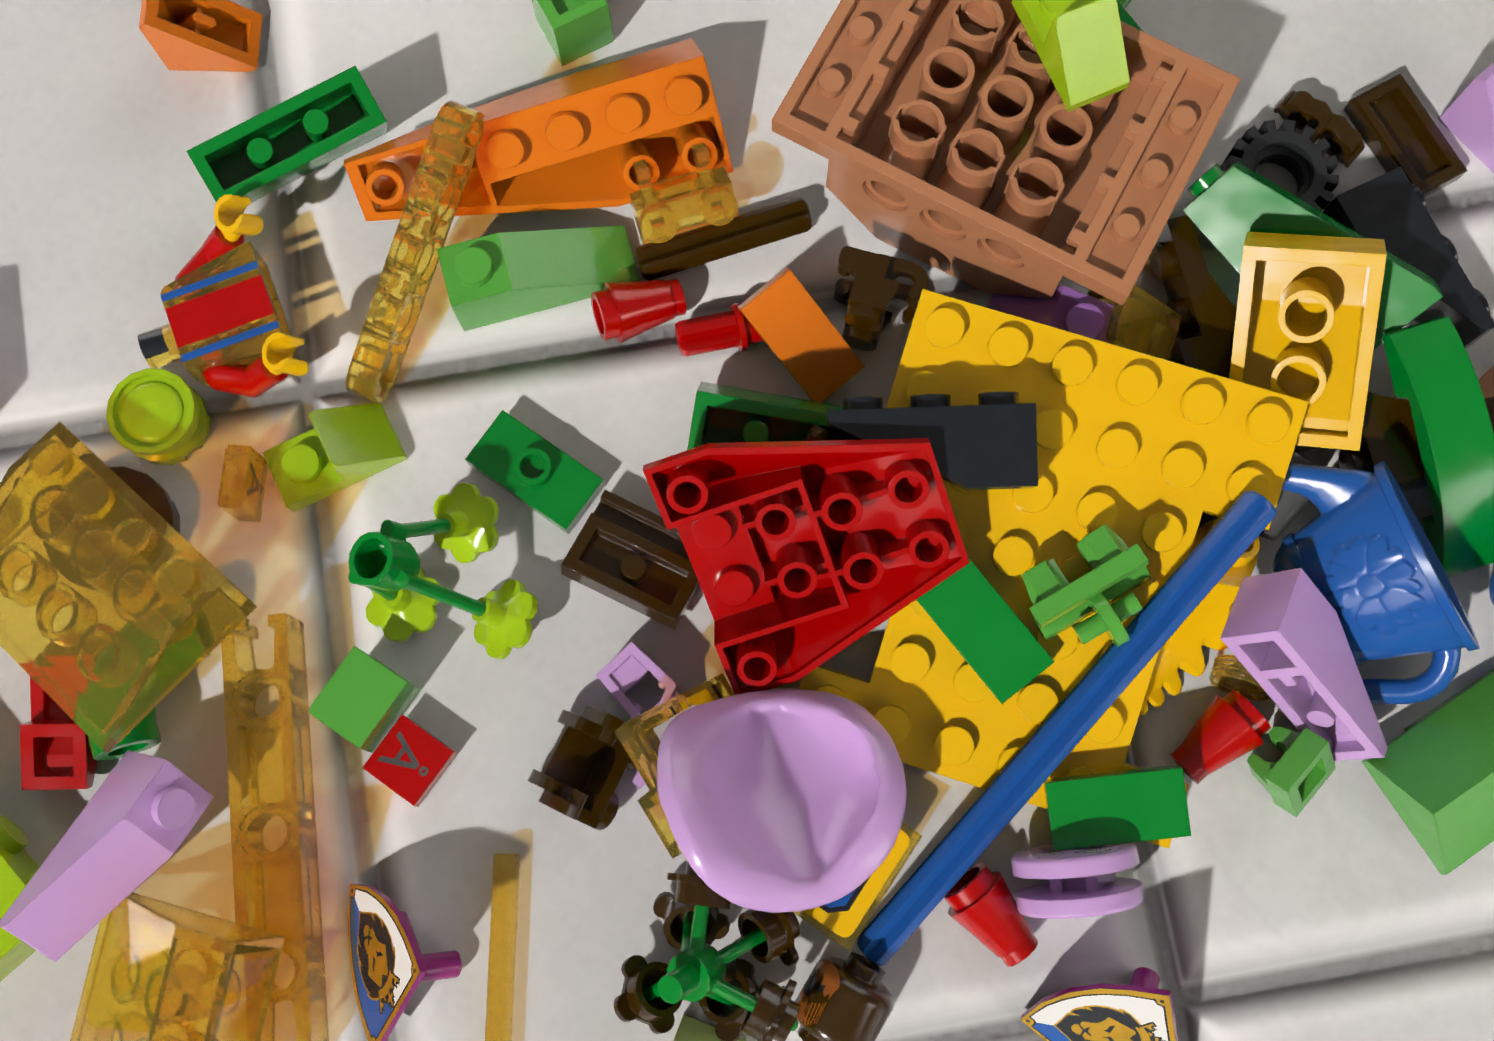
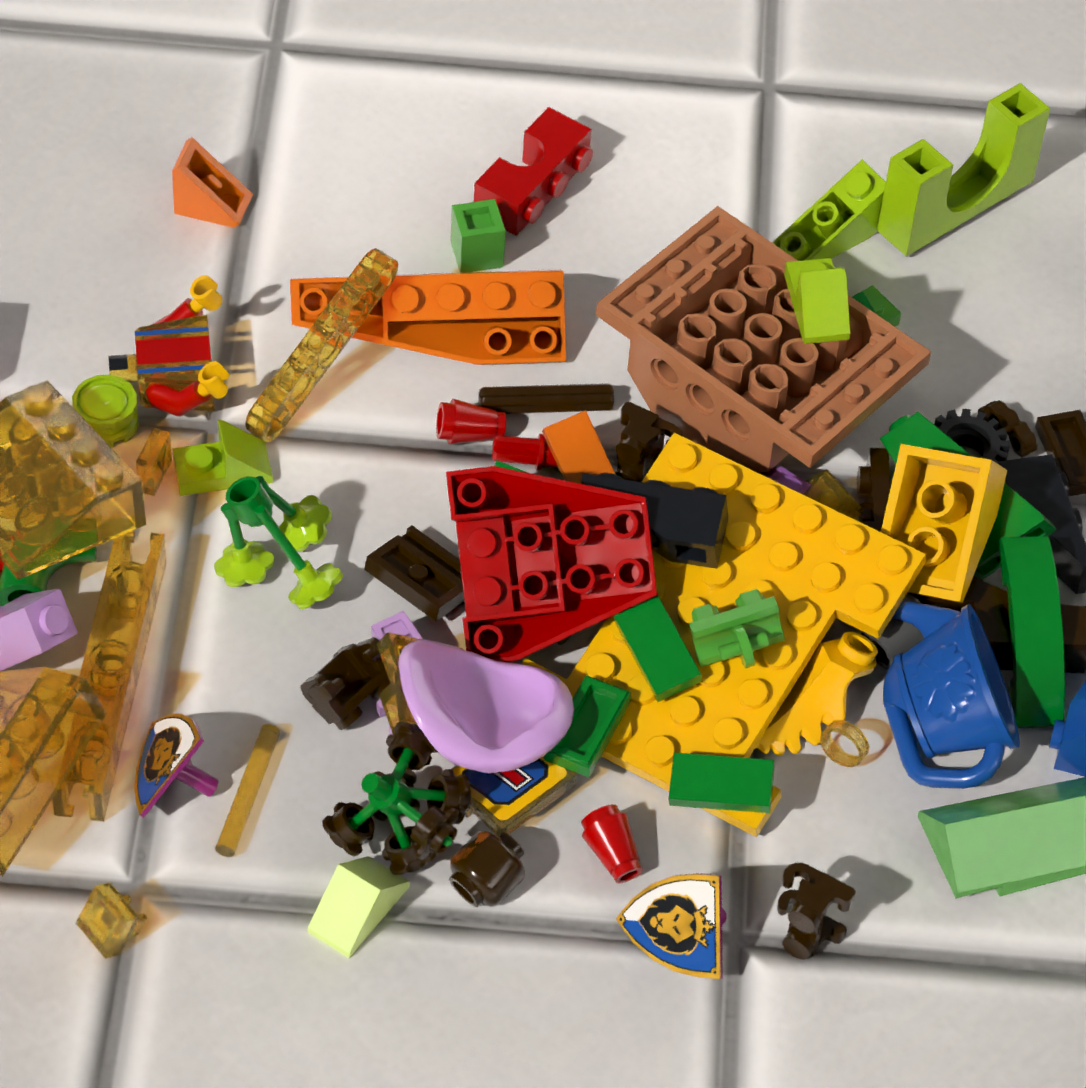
camera: 10 degrees right, 25 degrees down
green brick [186,65,387,203] -> none
bright green panel [309,646,420,753] -> none
red tile [362,714,458,807] -> none
bright green slope [437,225,640,331] -> none
green plate [465,410,605,534] -> none
clear yellow piece [629,142,739,245] -> none
blue axle [857,490,1277,966] -> none
lavender head [1011,842,1144,919] -> none
red cone [1170,689,1271,784] -> none
lavender slope [1220,568,1388,761] -> none
bright green tile [1247,726,1336,817] -> none
none -> green tile [544,675,631,777]
none -> dark brown piece [777,863,856,960]

